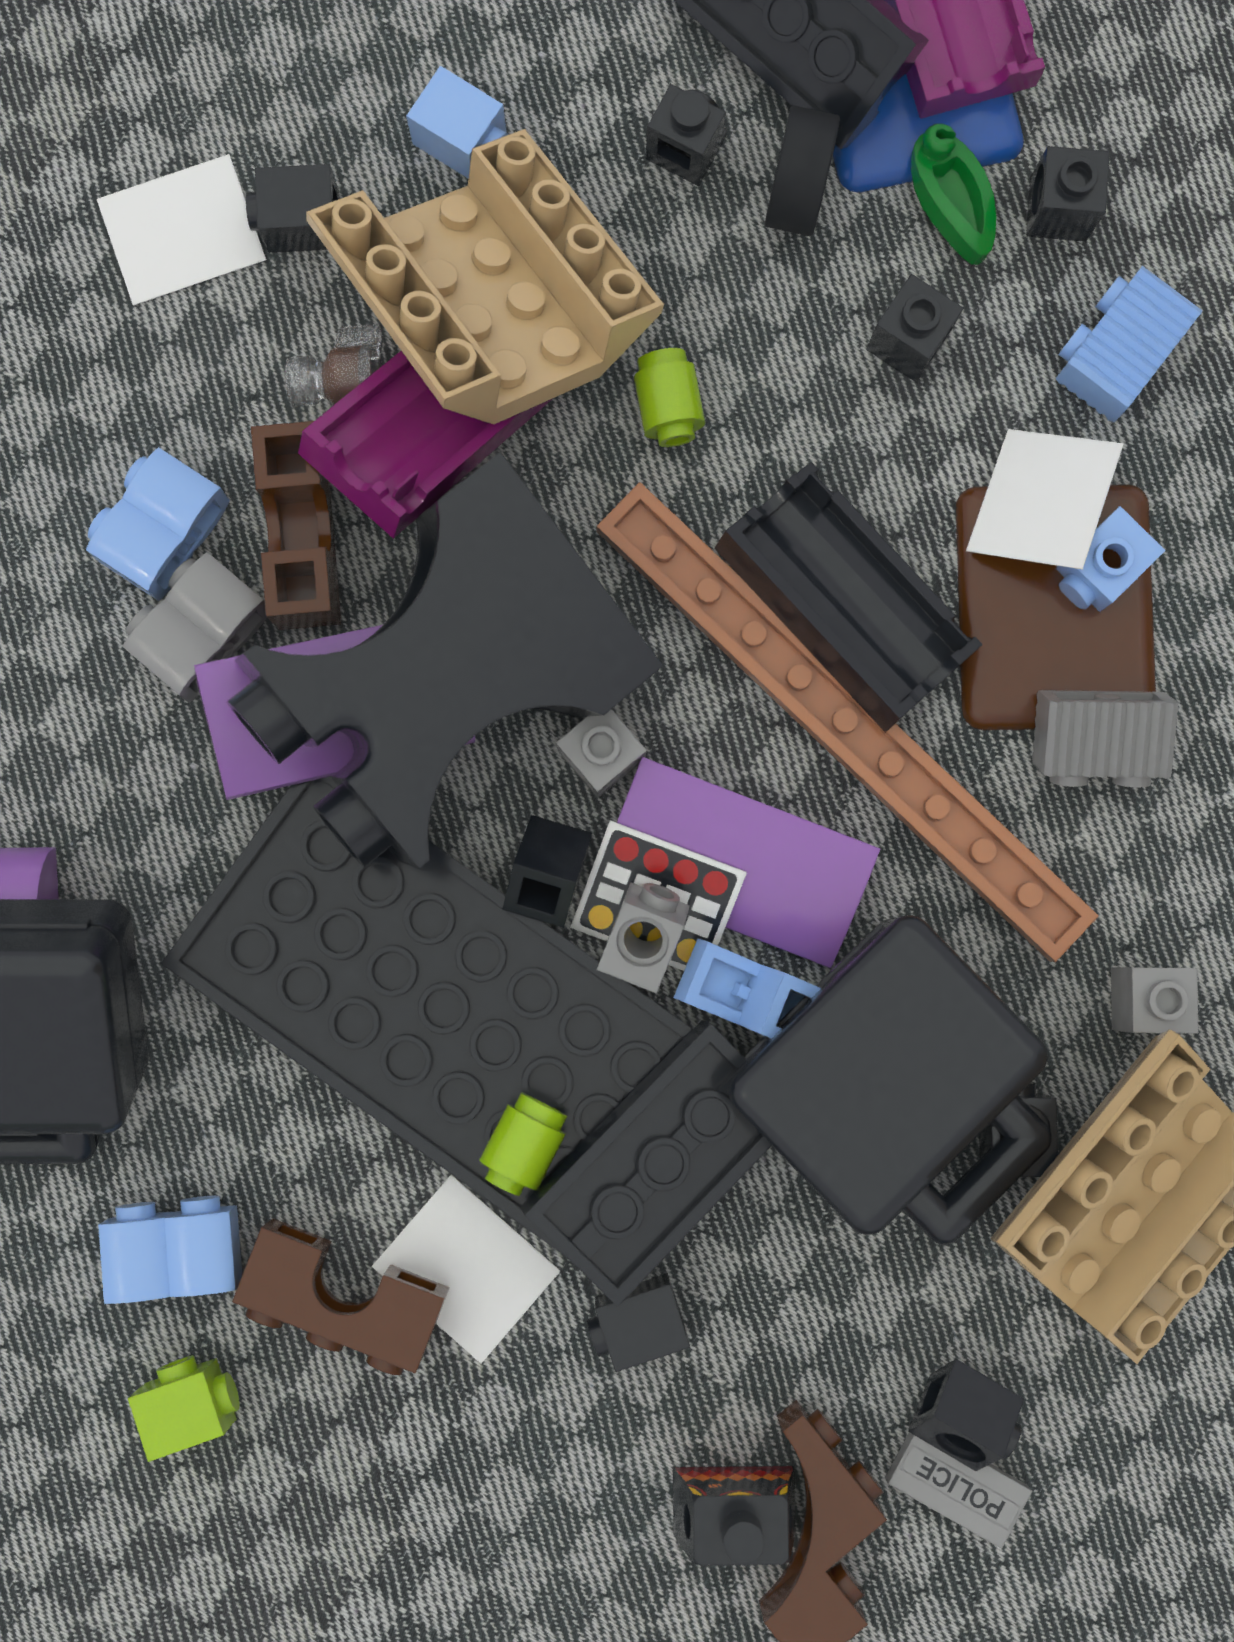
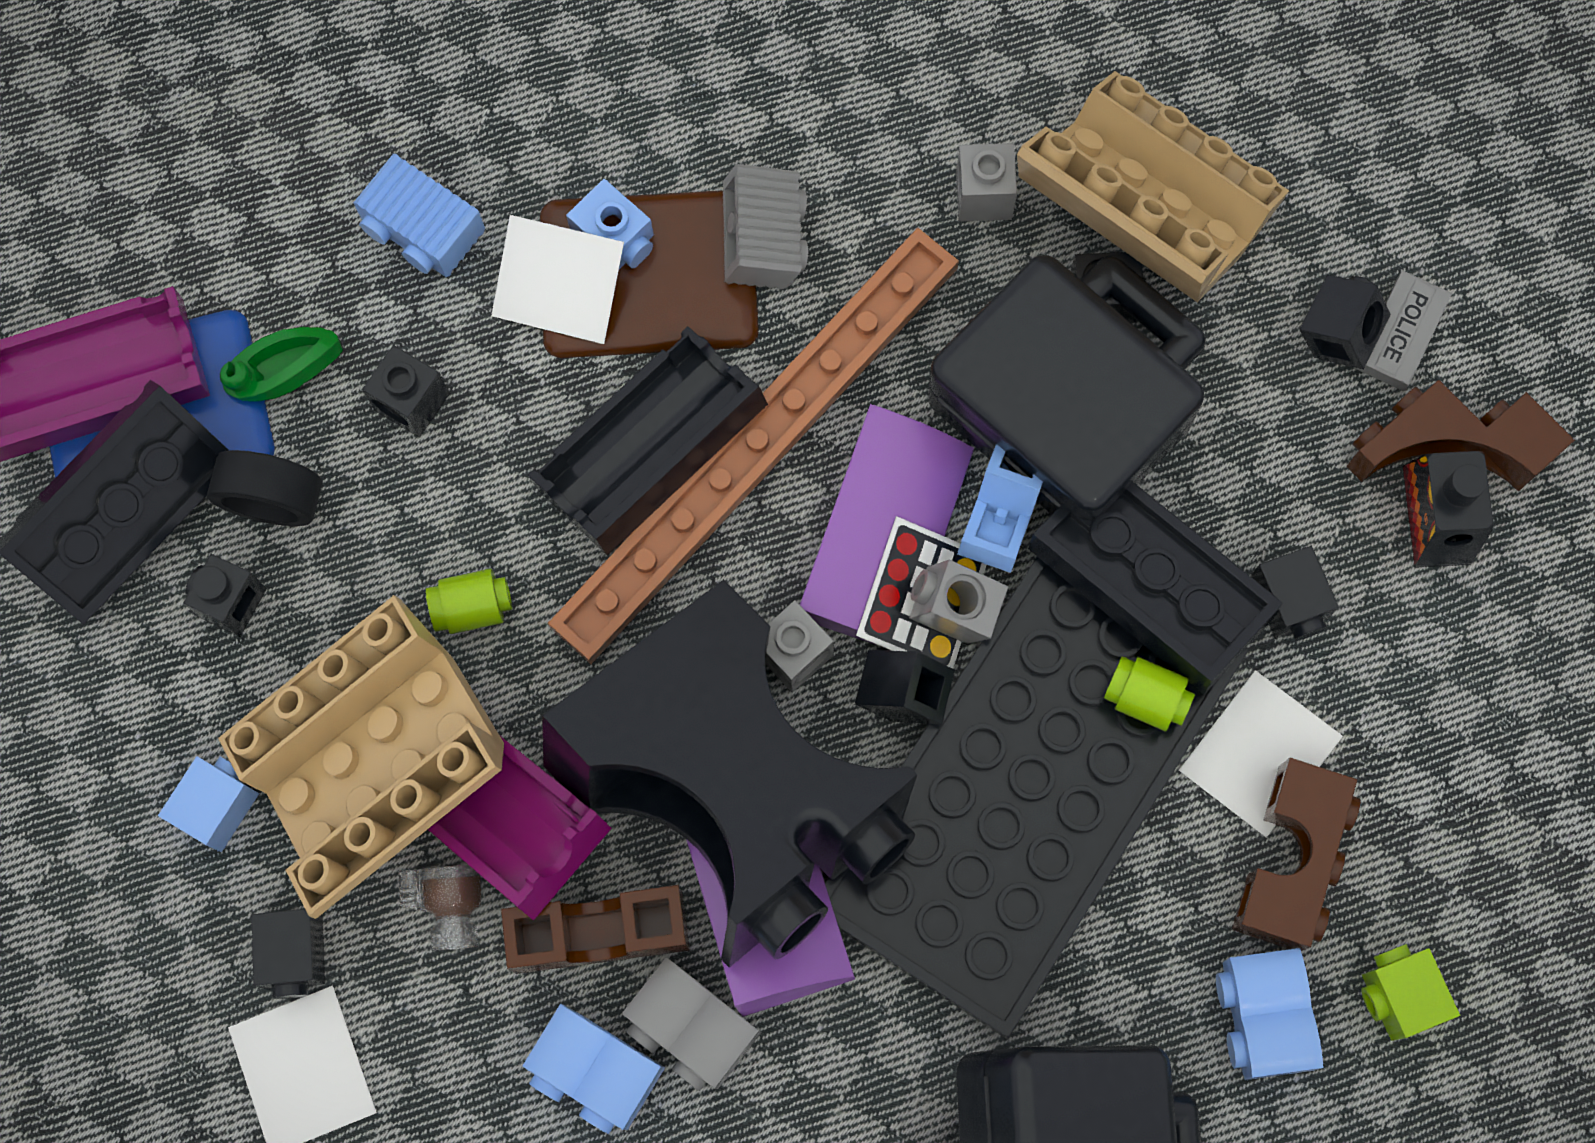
camera: 85 degrees left, 10 degrees down
black brick [1026,146,1110,242] -> none

